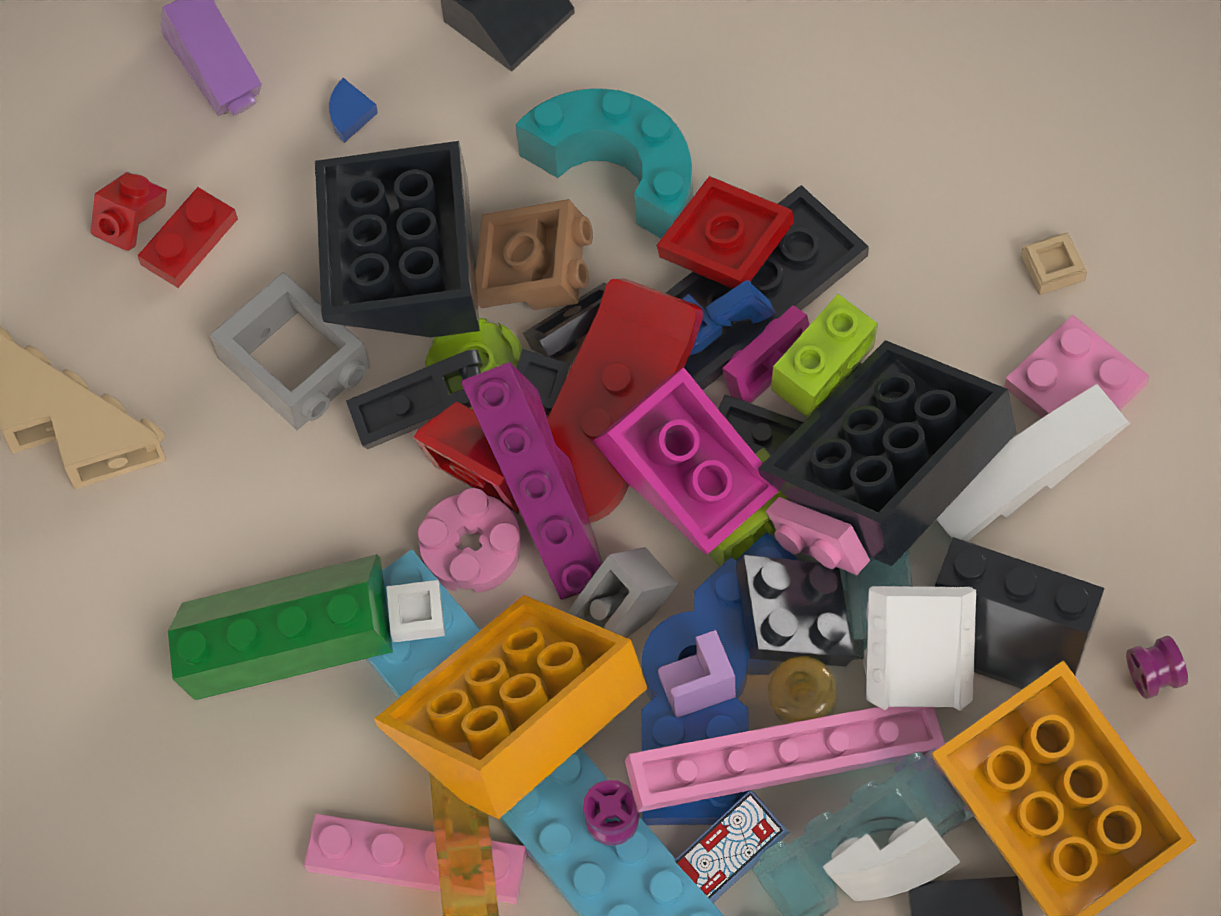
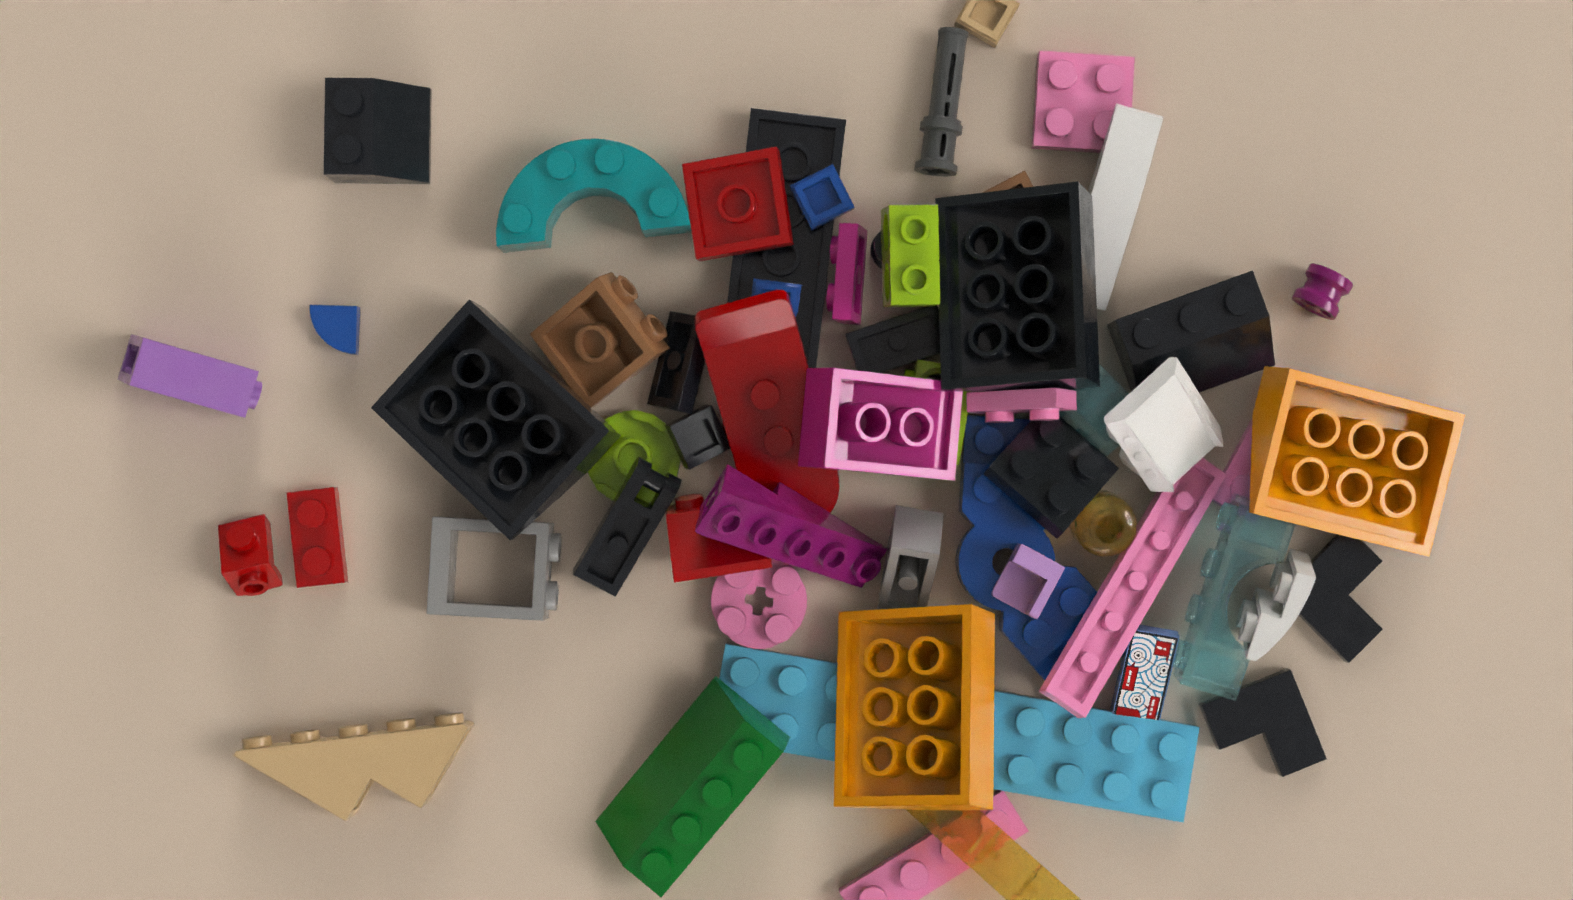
camera: 50 degrees left, 25 degrees up
white plate [386,580,445,643] -> none
magenta wheel [583,780,639,846] -> none
blue tile [706,280,776,326] -> none
none -> blue tile [790,164,855,231]
none -> dark grey pin [914,27,969,177]

